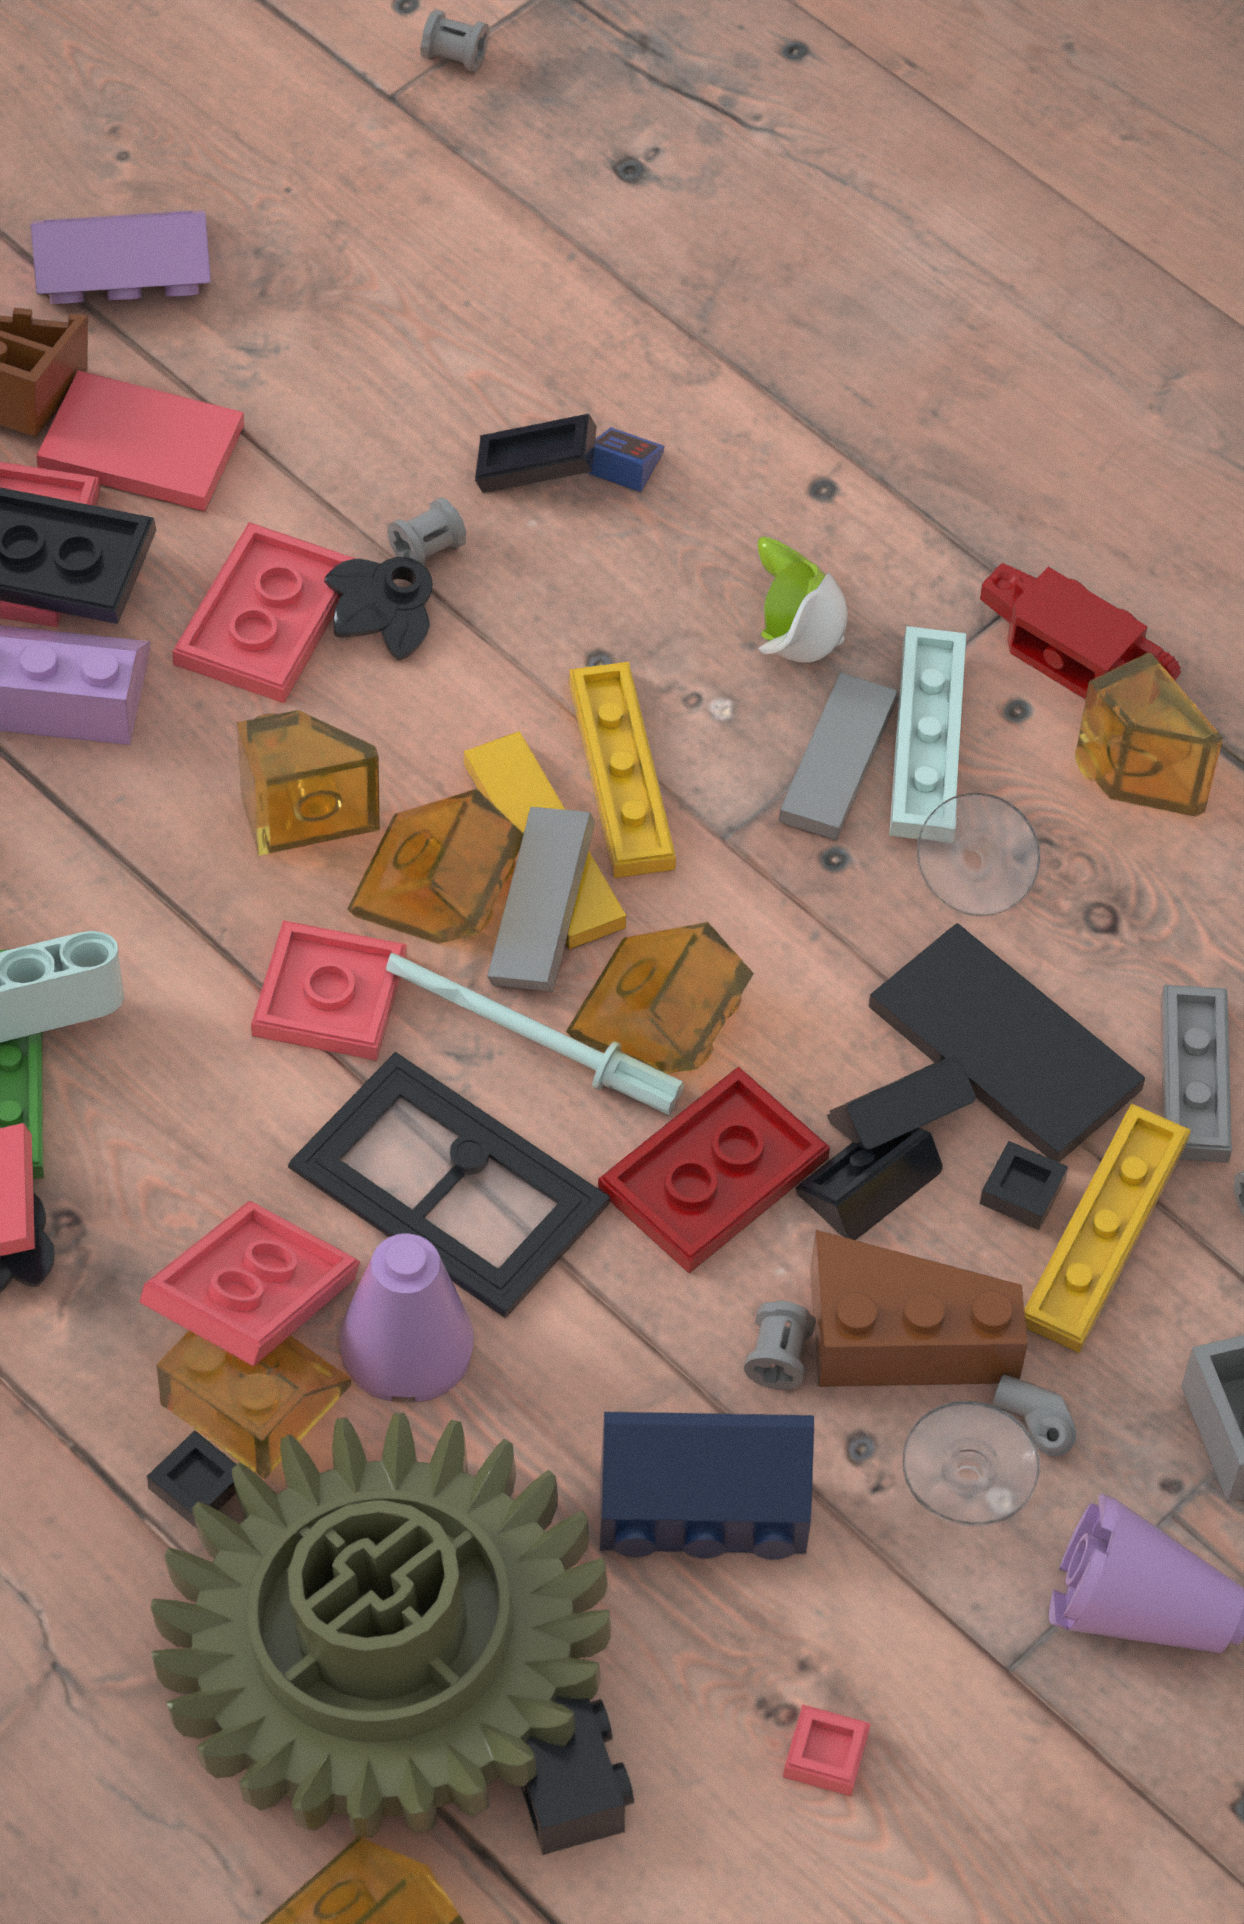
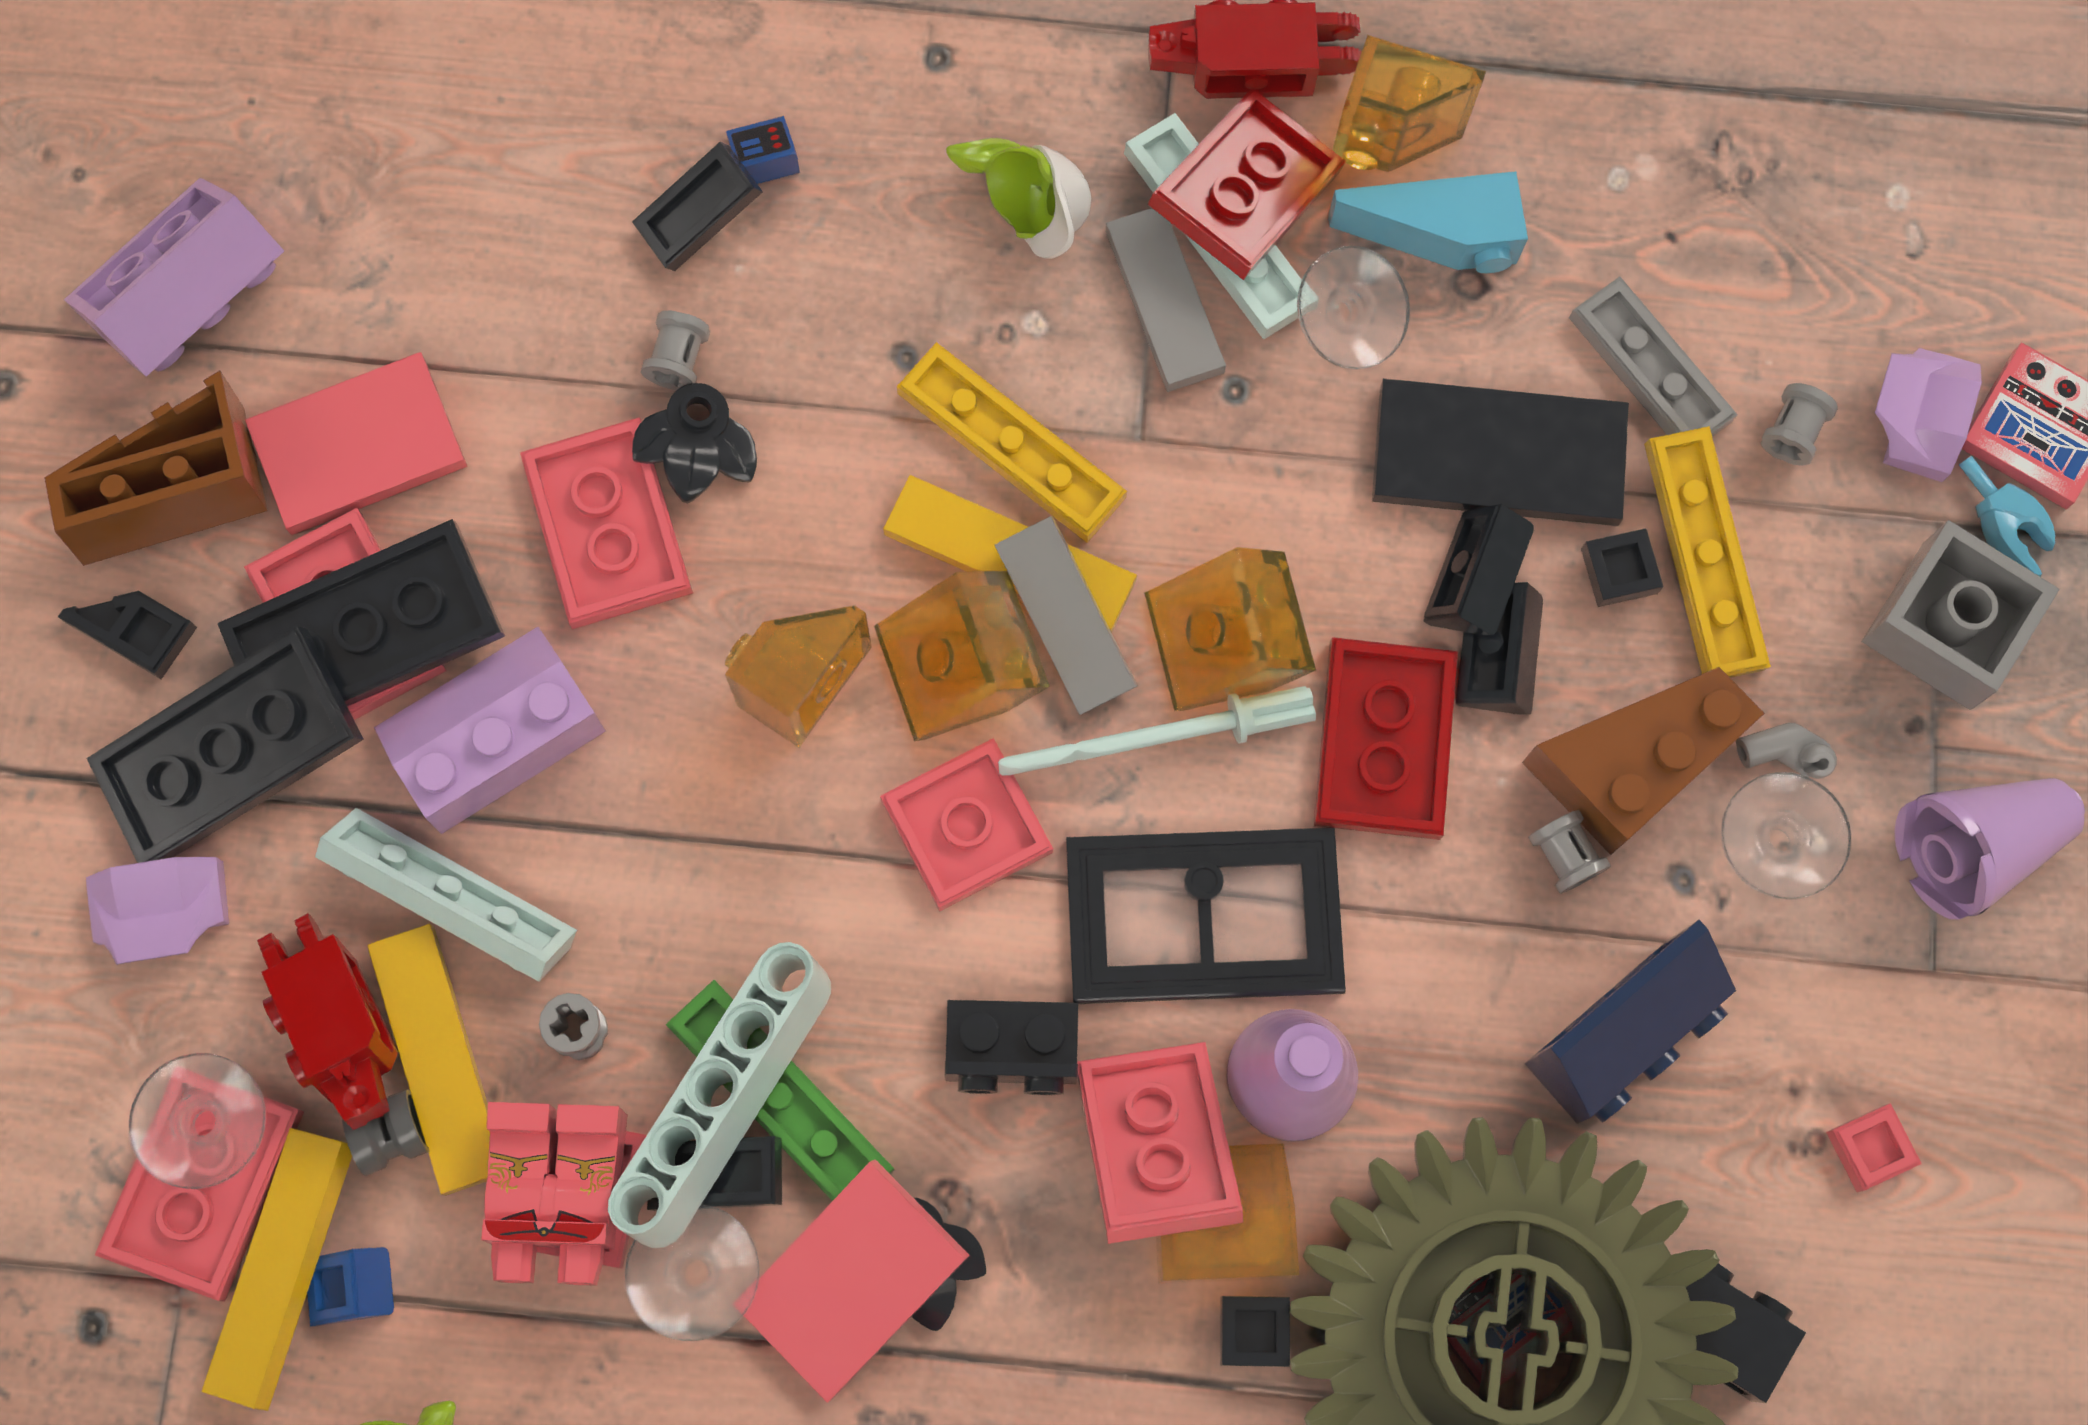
camera: 40 degrees left, 20 degrees up
none -> black bracket [944,1000,1078,1095]
none -> tile [1147,88,1347,280]
none -> medium azure slope [1328,171,1528,274]

